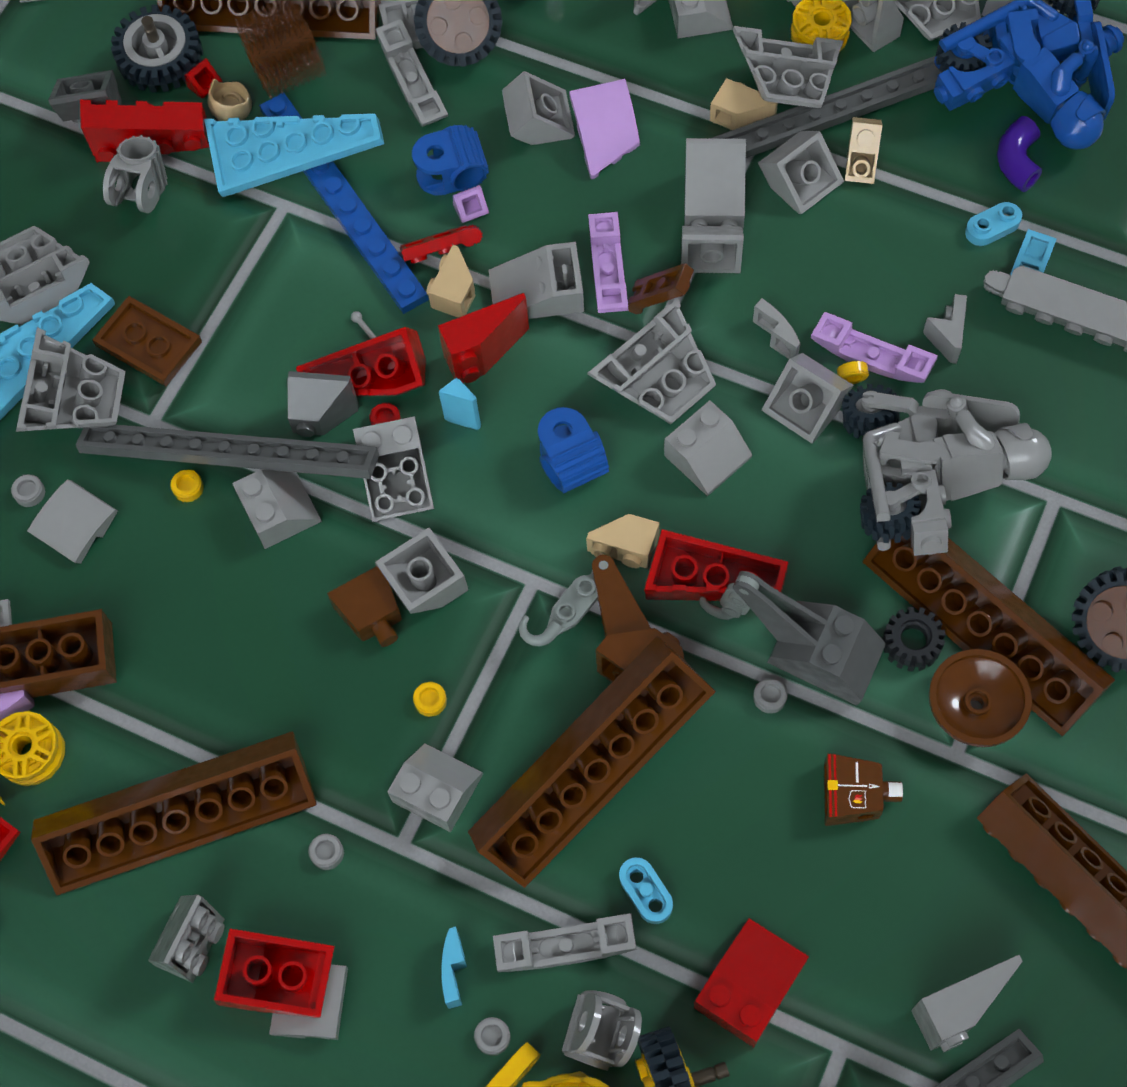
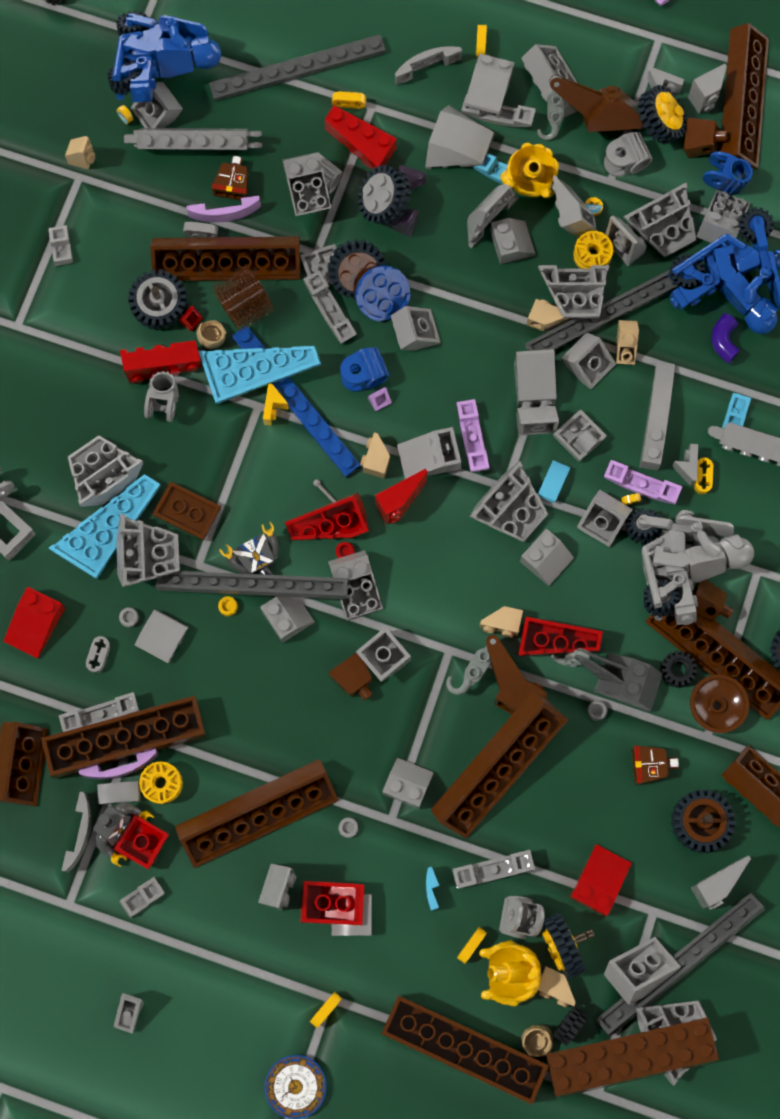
camera: 10 degrees left, 10 degrees up
dark grey slope [48,70,122,123] -> none
slope [288,371,359,437] -> none
red hinge [399,224,483,263] -> none
yellow tile [413,682,447,717] -> none
medium azure slope [439,378,481,430] -> none
light grey tile [474,1017,511,1056] -> none
blue piece [538,407,609,494] -> none
lavender slope [569,79,640,179] -> none
medium azure plate [619,858,673,924] -> none
reddish brown plate [628,263,694,314] -> none
light grey slope [753,298,800,359] -> none
medium azure plate [965,202,1022,246] -> none
none -> torso [219,522,279,575]
none -> yellow slope [263,383,289,426]
none -> blue tile [355,265,411,321]
none -> medium azure slope [538,460,570,503]
none -> light grey plate [553,409,607,462]
none -> light grey slope [639,361,675,471]
none -> wheel [671,789,736,853]
none -> reddish brown torso [692,579,734,621]
none -> yellow beam [694,458,713,495]

